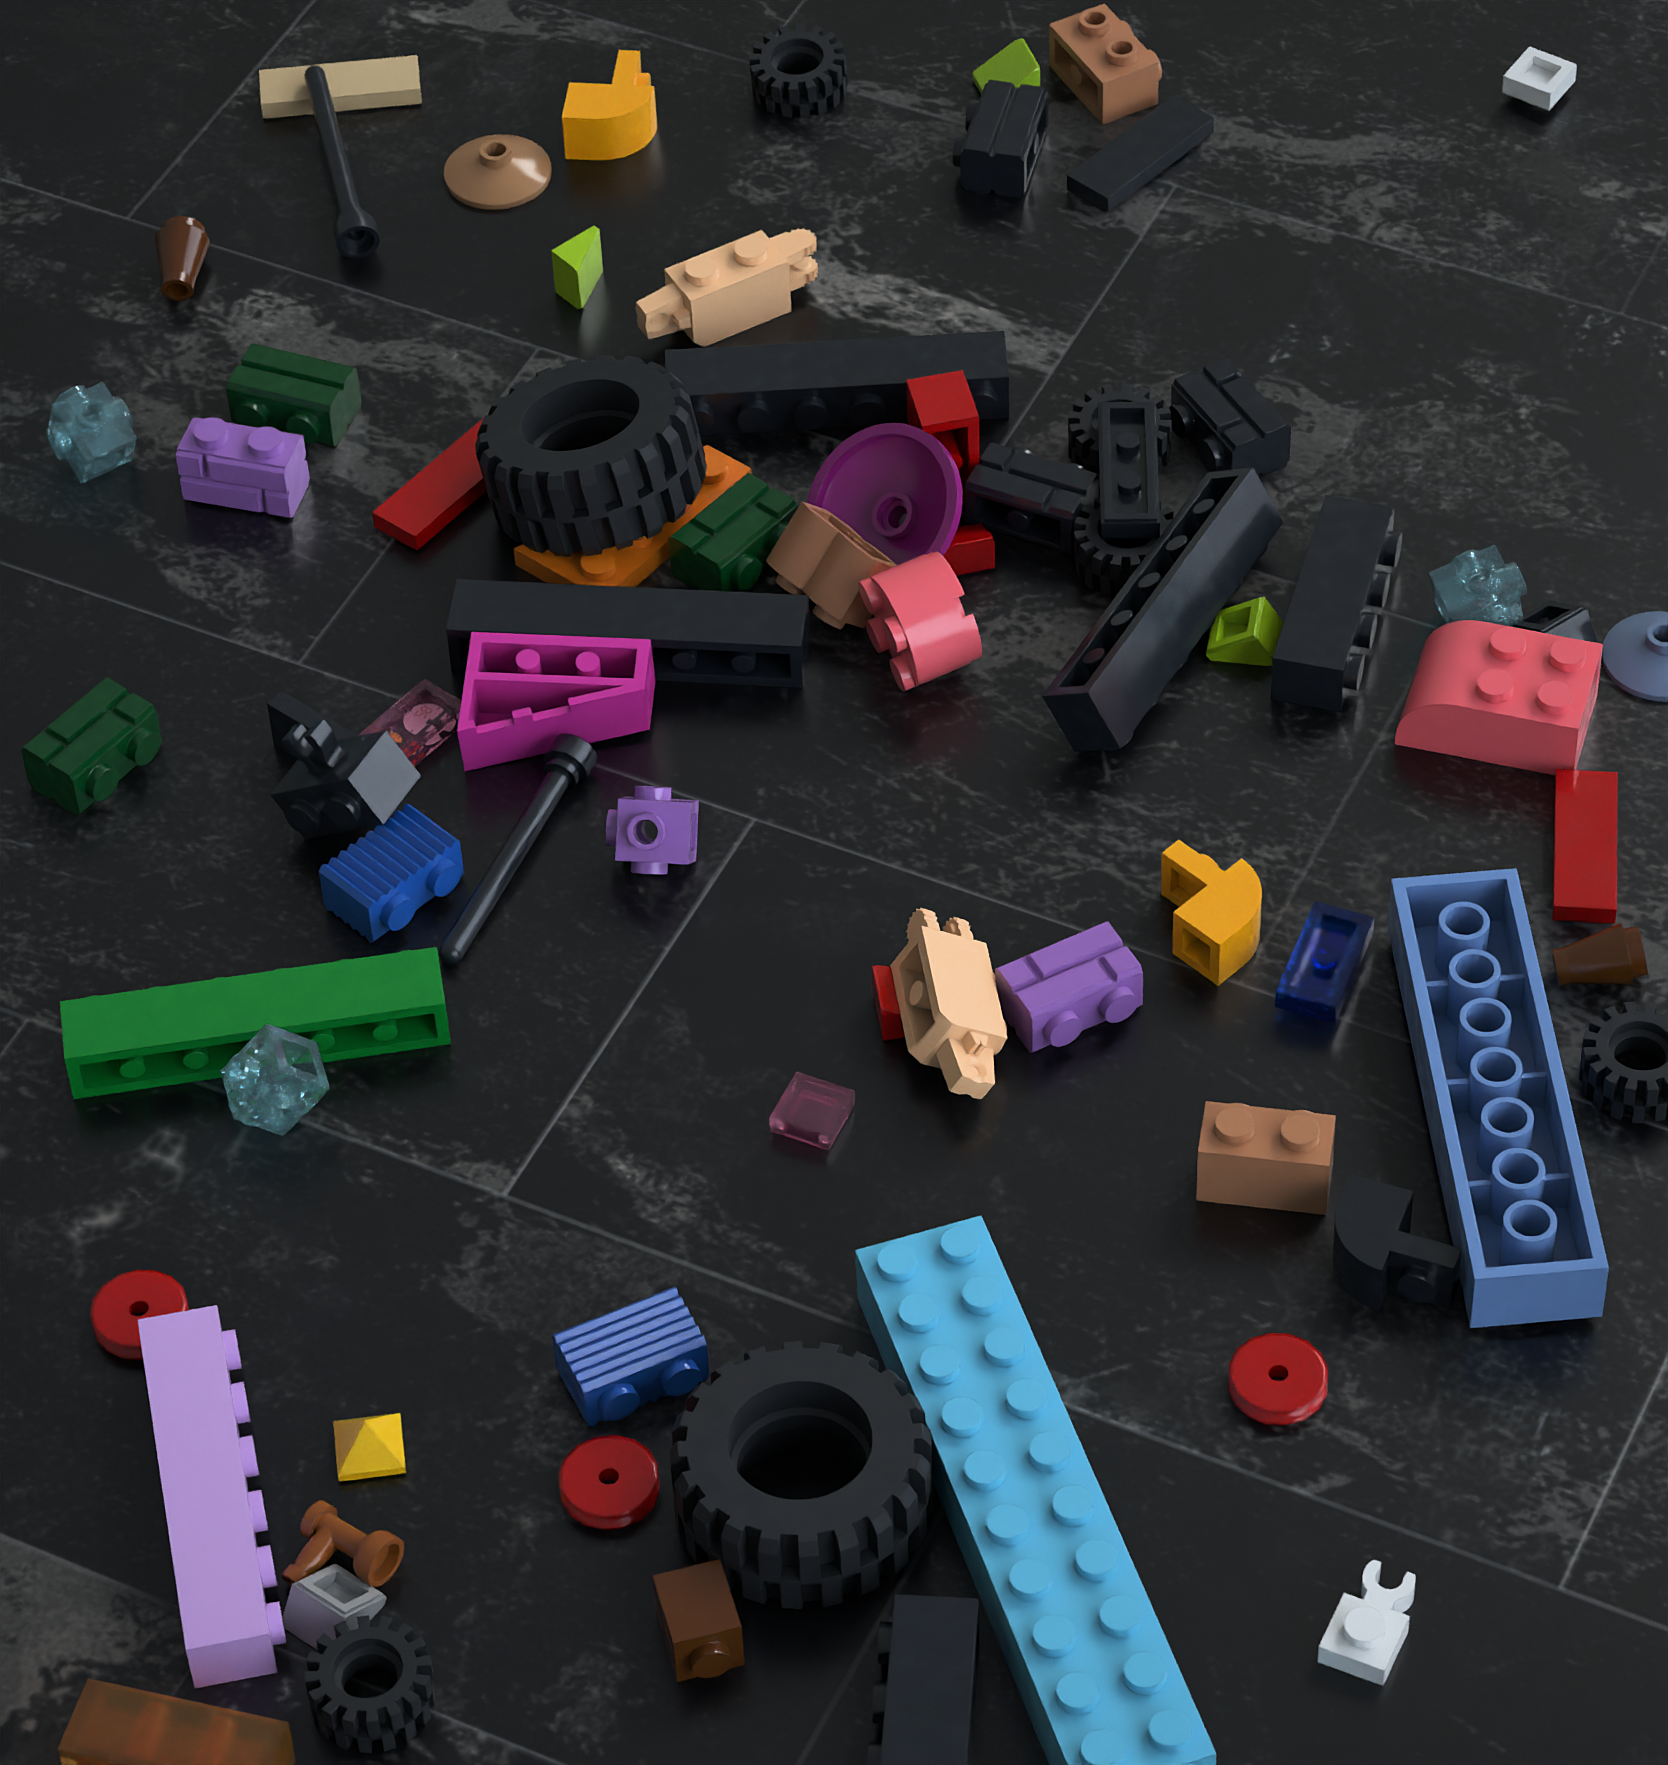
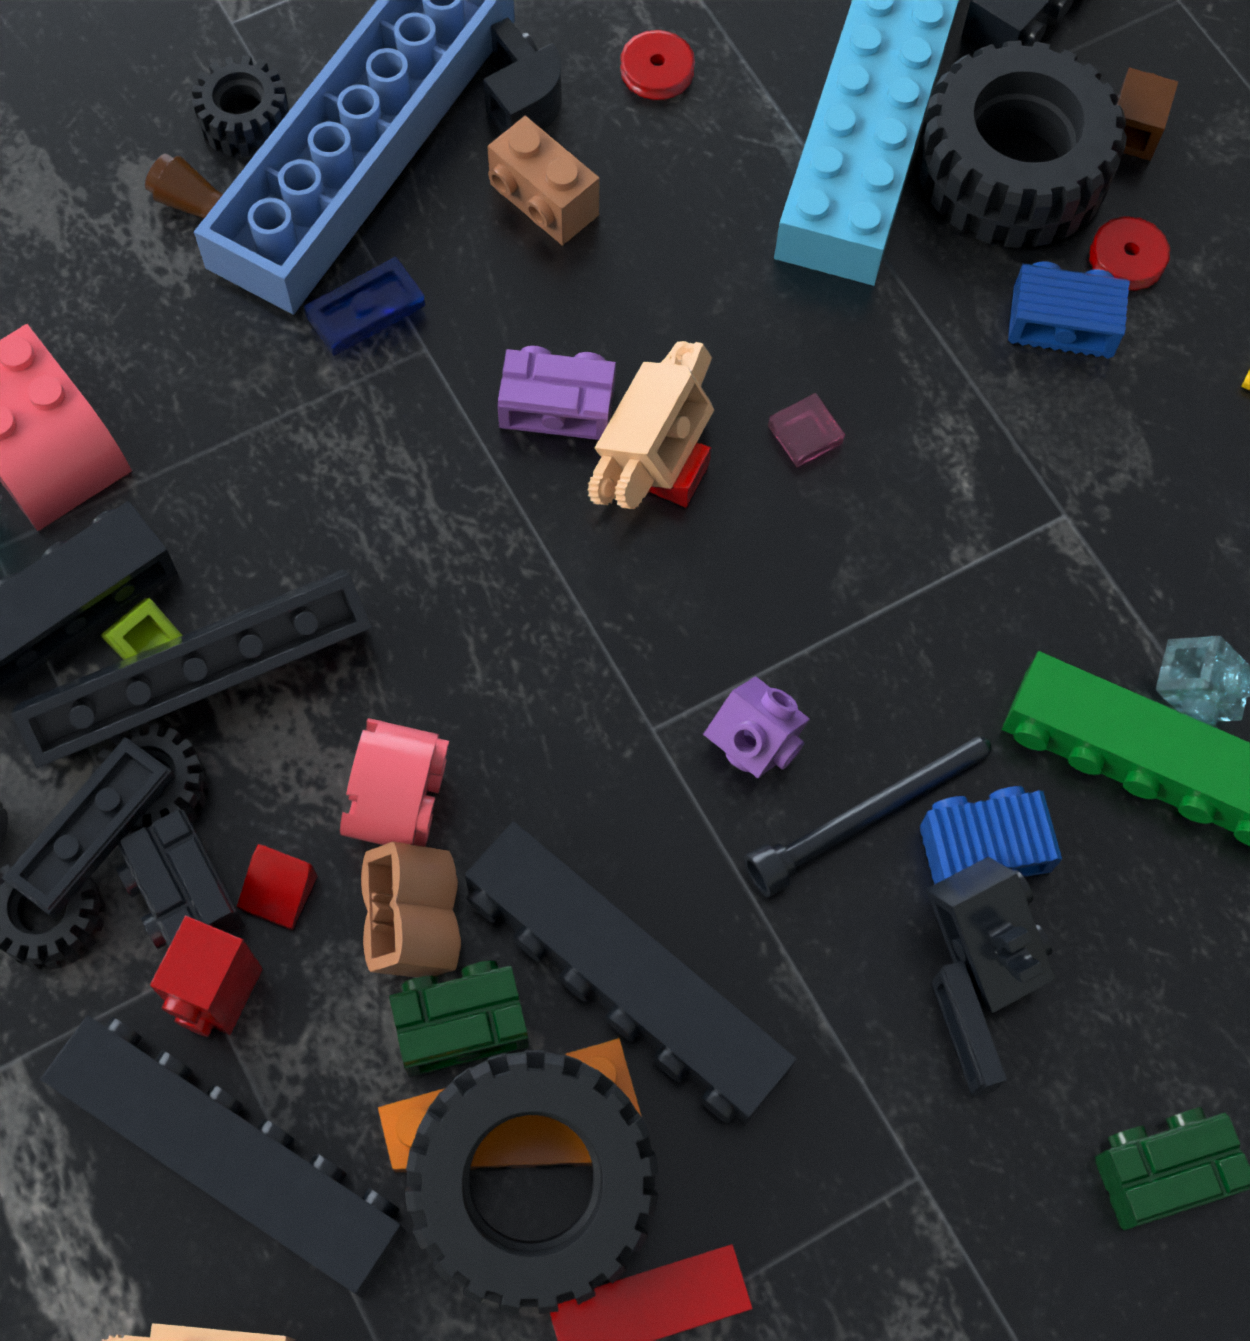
camera: 150 degrees left, 20 degrees up
clear pink tile [358,679,462,767] -> none
dark pink wedge [457,632,656,771] -> none
magenta dish [807,423,963,565] -> none
light orange brick [1161,840,1262,986] -> none
red tile [1552,769,1618,924] -> none

